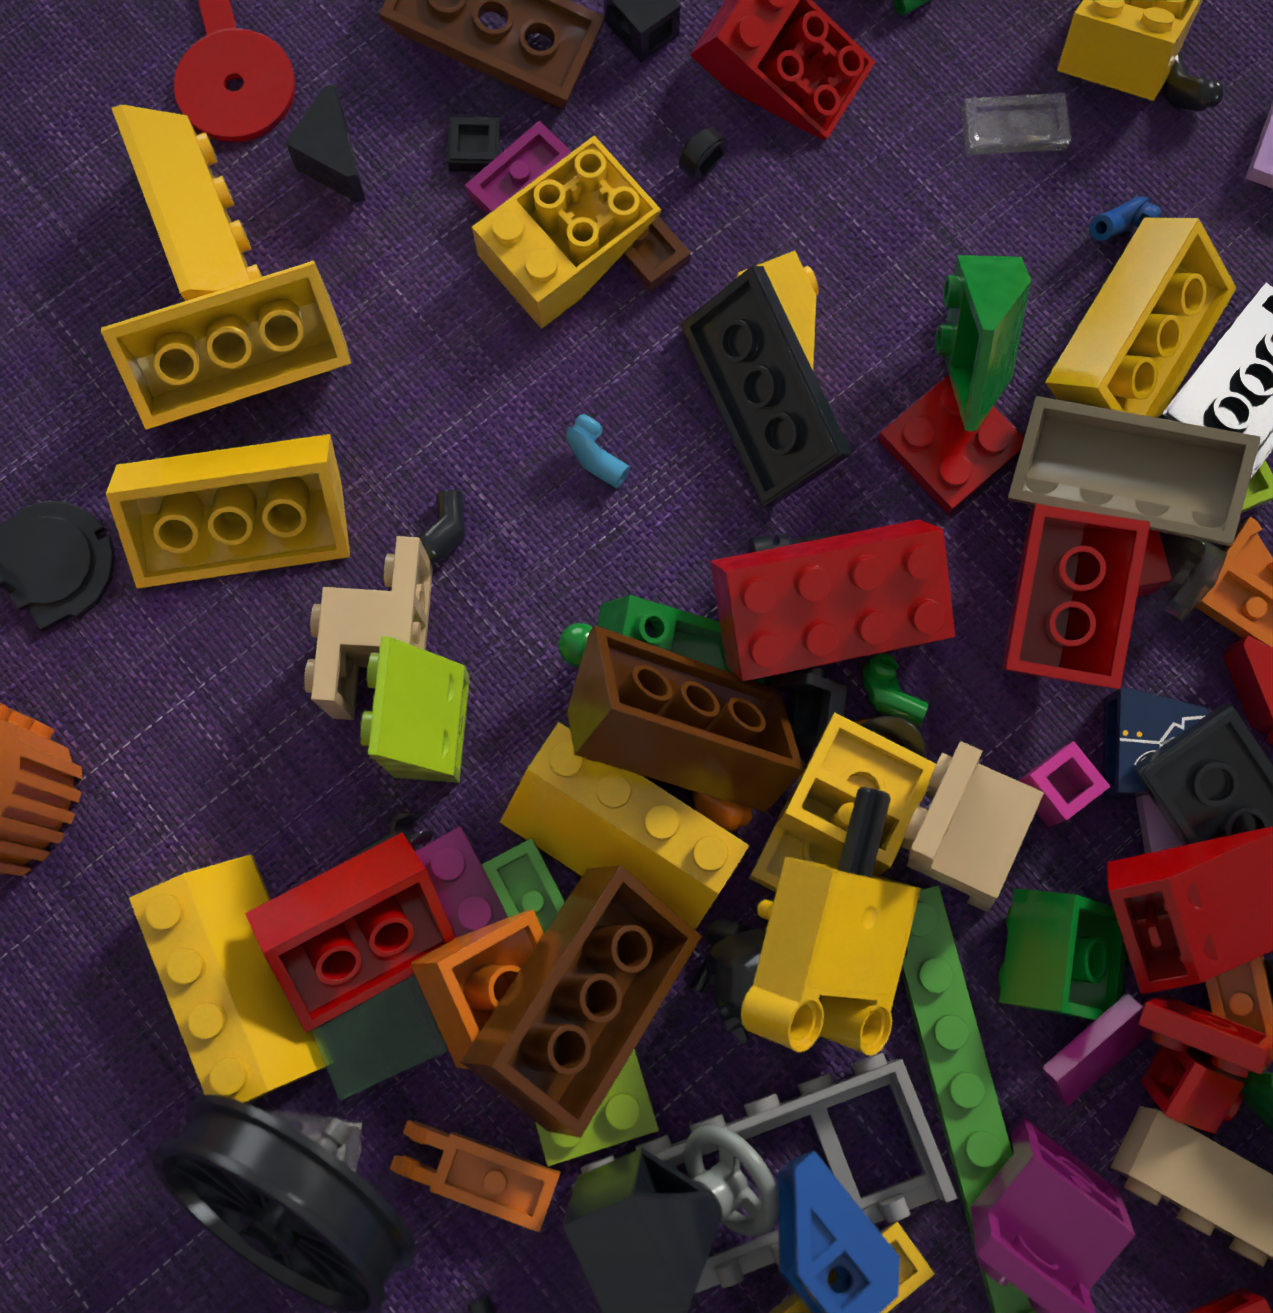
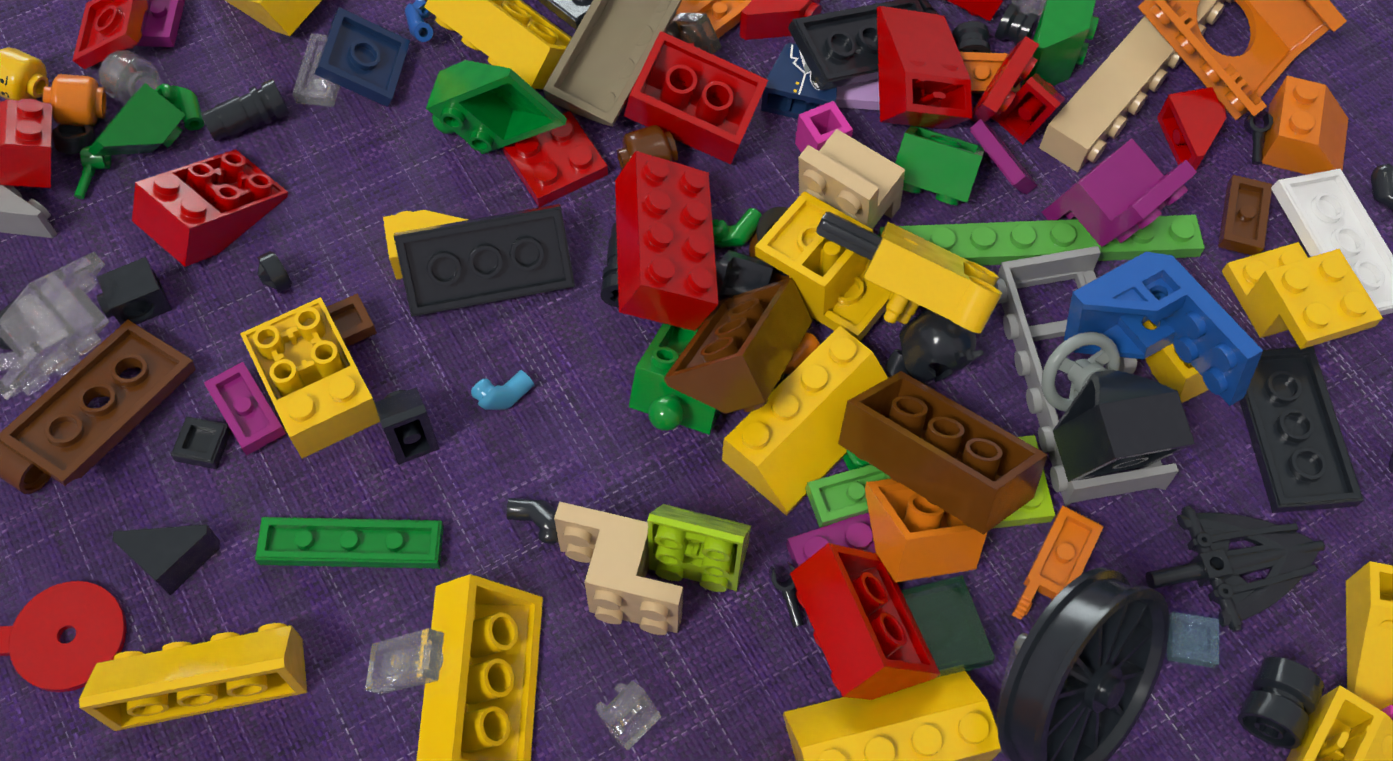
camera: 80 degrees left, 15 degrees down
yellow slope [101,261,351,430] -> none
none -> black axle [201,78,290,141]
none -> green tile [255,517,444,569]
none -> dark blue plate [314,7,410,107]
none -> clear plate [365,628,444,694]
none -> black slope [374,387,440,465]
none -> clear tile [596,680,662,751]
none -> reddish brown head [617,125,678,170]

